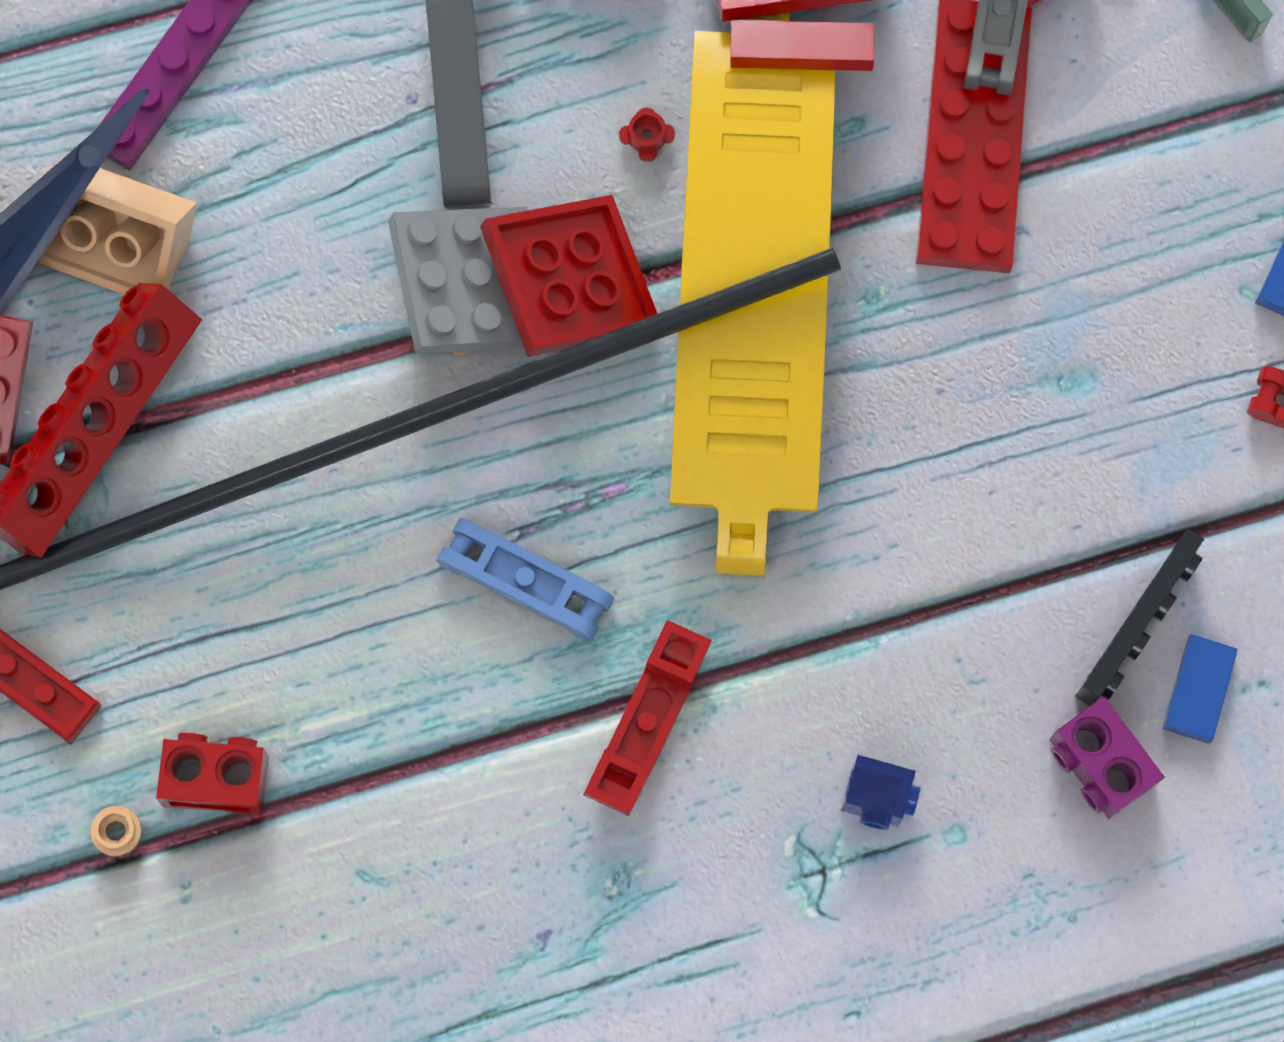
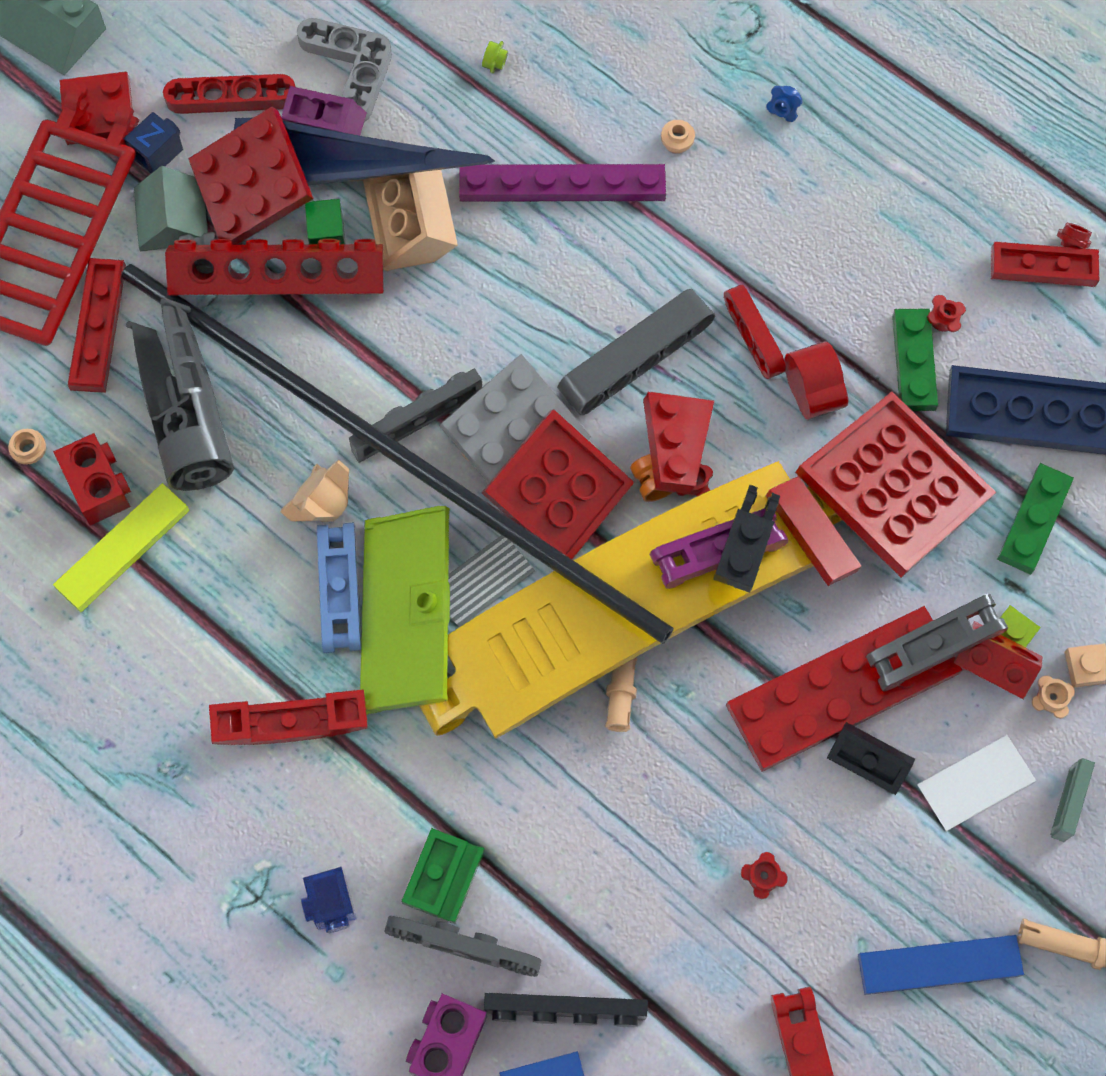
camera: 60 degrees right, 5 degrees down
none -> neon yellow tile [53,483,190,612]
none -> dark grey piece [126,298,234,491]
none -> light nougat piece [280,460,349,522]
none -> green brick [305,199,346,244]
none -> dark grey plate [349,368,482,463]
none -> lime door [360,506,450,715]
none -> dark grey plate [384,916,542,977]
none -> green plate [401,828,485,924]
none -> light grey sticker [448,535,535,627]
none -> light nougat pin [605,657,637,732]
none -> orange wheel [630,454,673,502]
none -> red wing [643,391,714,494]
none -> magenta plate [649,508,789,589]
none -> black hinge [713,485,780,593]
none -> red plate [741,852,788,899]
none -> black plate [827,722,915,795]
none -> white sticker [917,735,1036,831]

